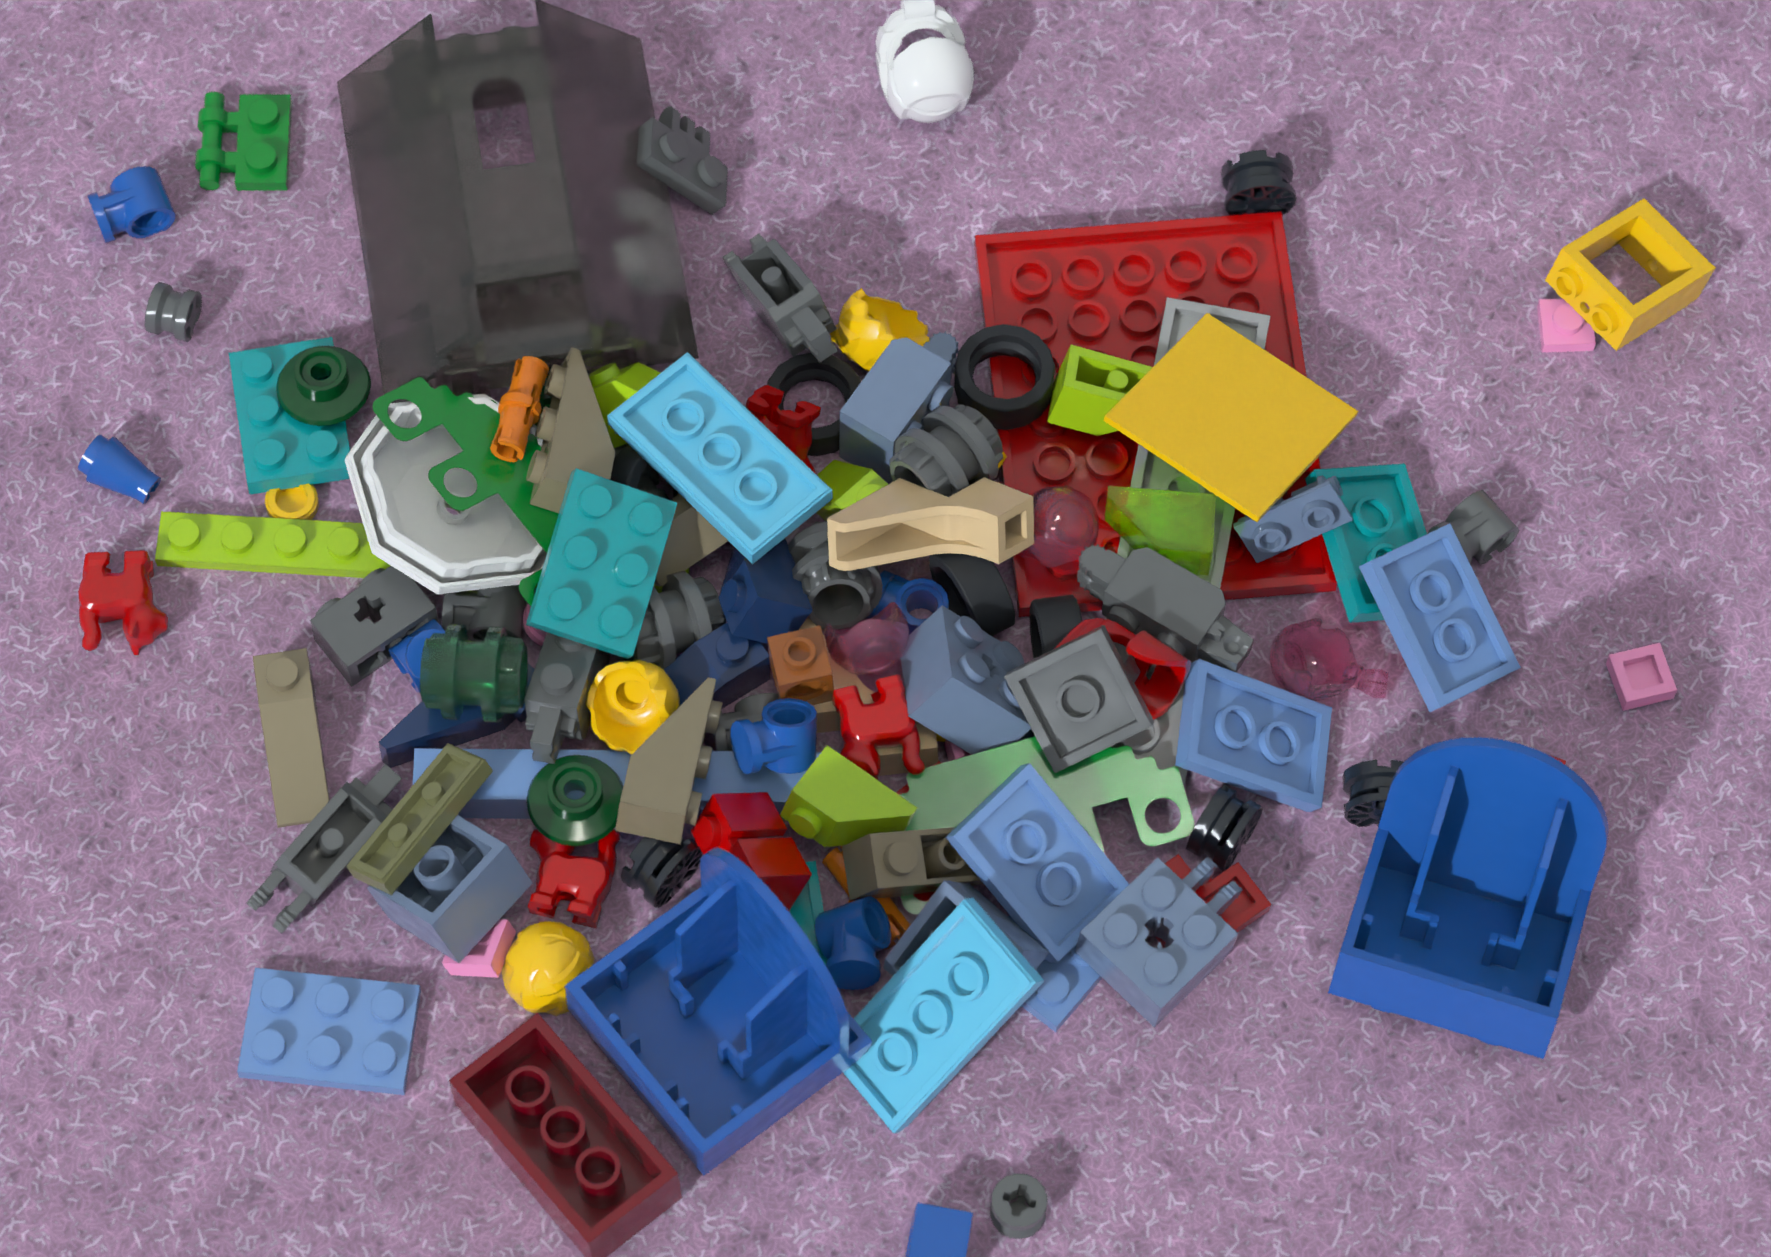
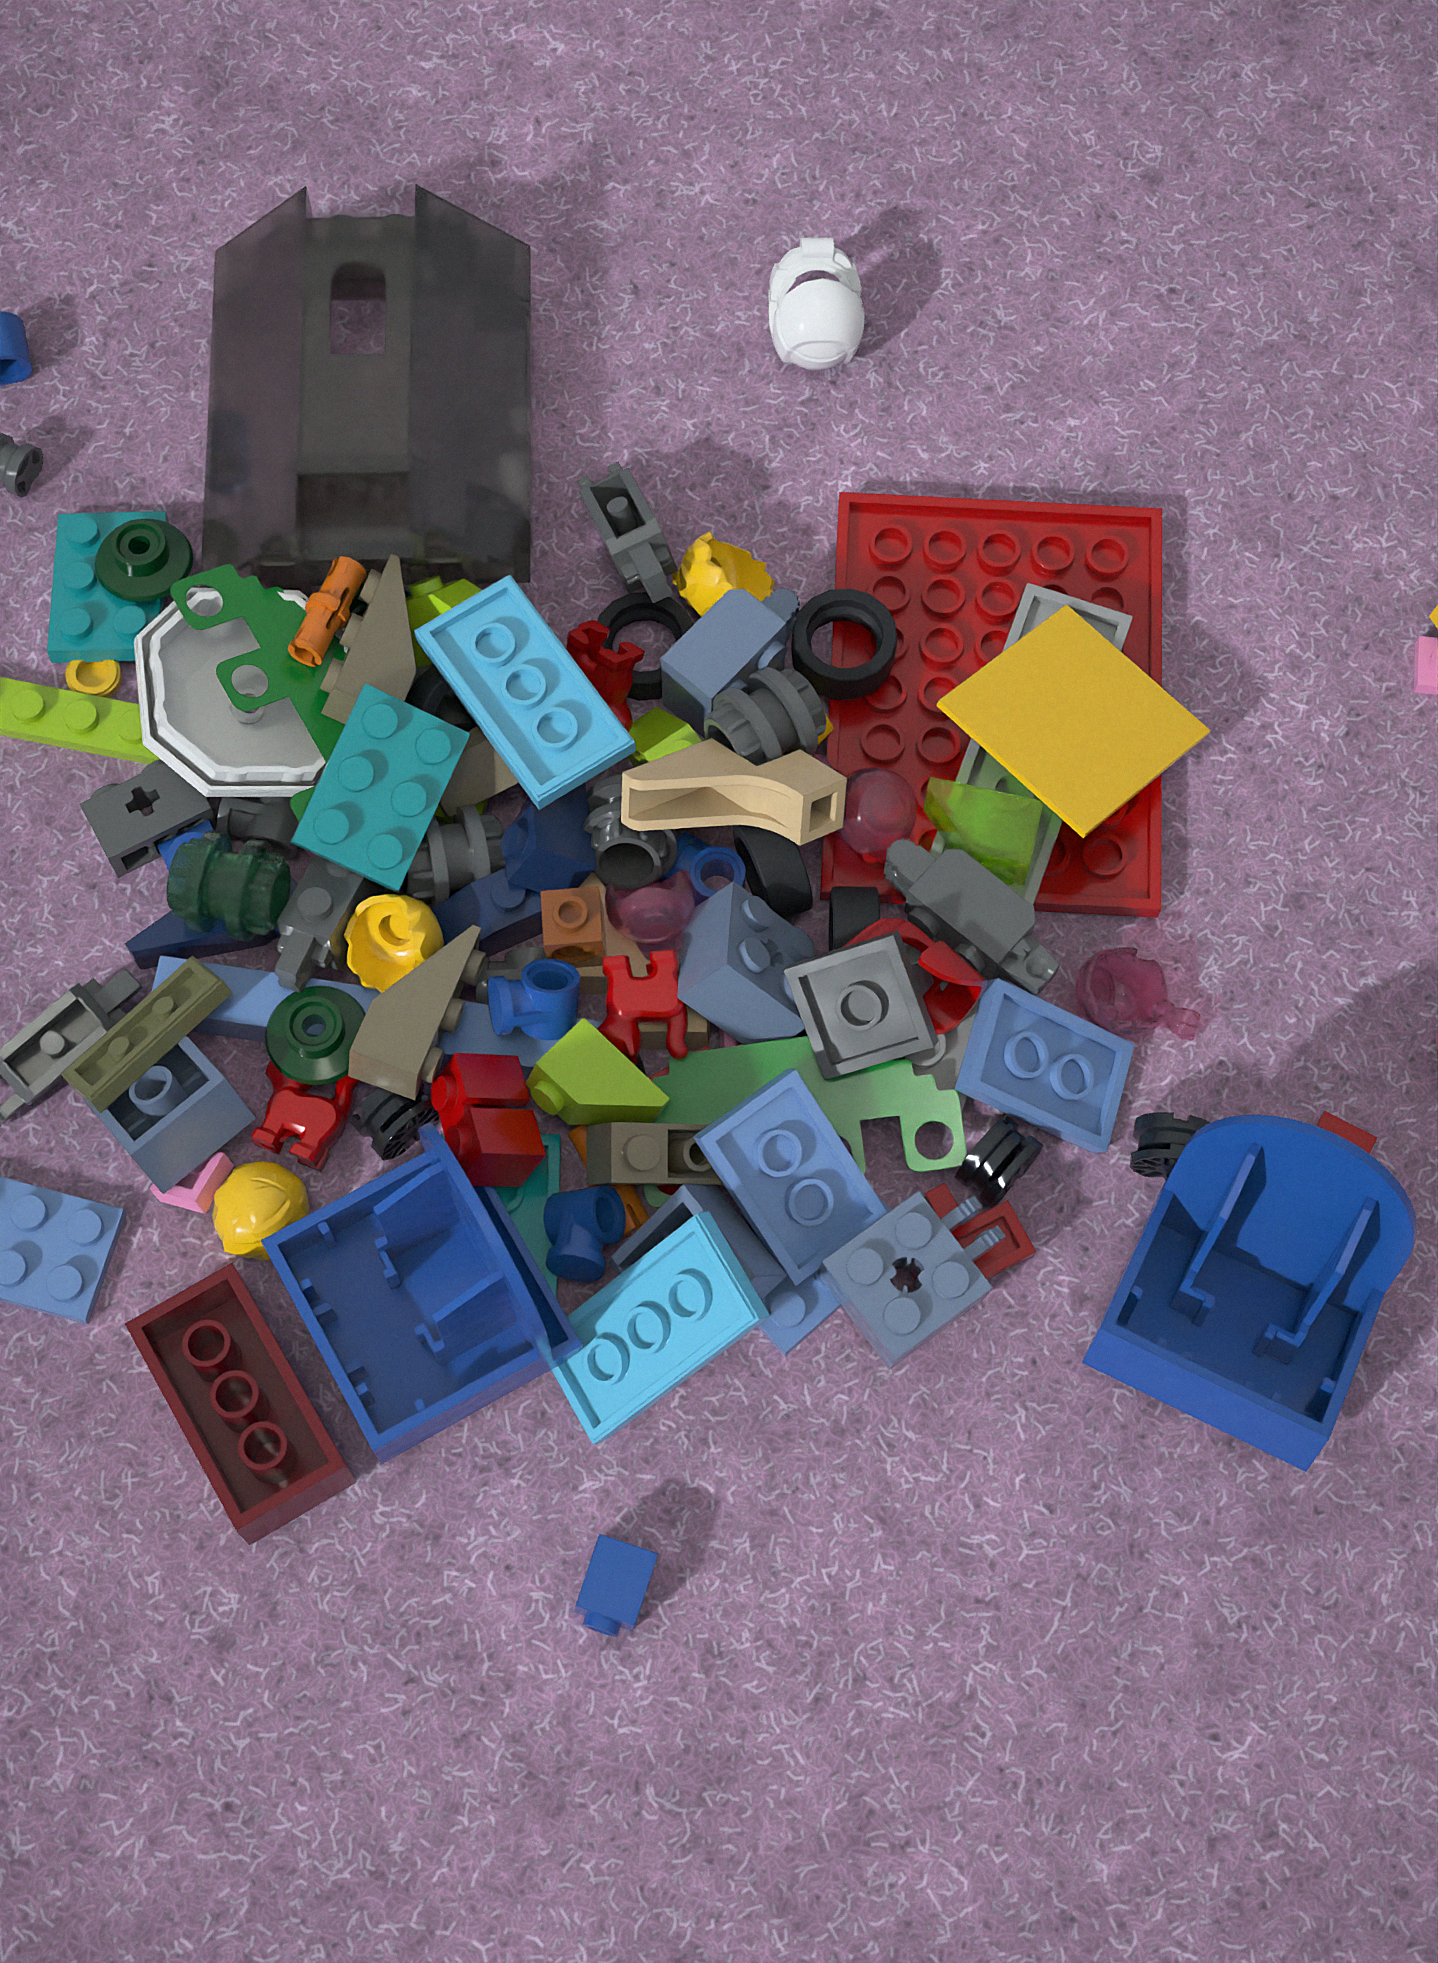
camera: 10 degrees right, 5 degrees up
green plate [195,92,292,191] -> none
dark tan slope [252,648,330,828] -> none
dark grey hinge [636,106,728,215] -> none
dark grey wheel [990,1173,1048,1239] -> none
lime slope [1047,345,1153,436] -> none
black wheel [1221,150,1297,215] -> none
sand blue hinge [1233,475,1353,563] -> none
teal plate [1305,463,1427,623] -> none
medium blue plate [1359,523,1521,712] -> none
dark grey piece [1428,490,1519,565] -> none

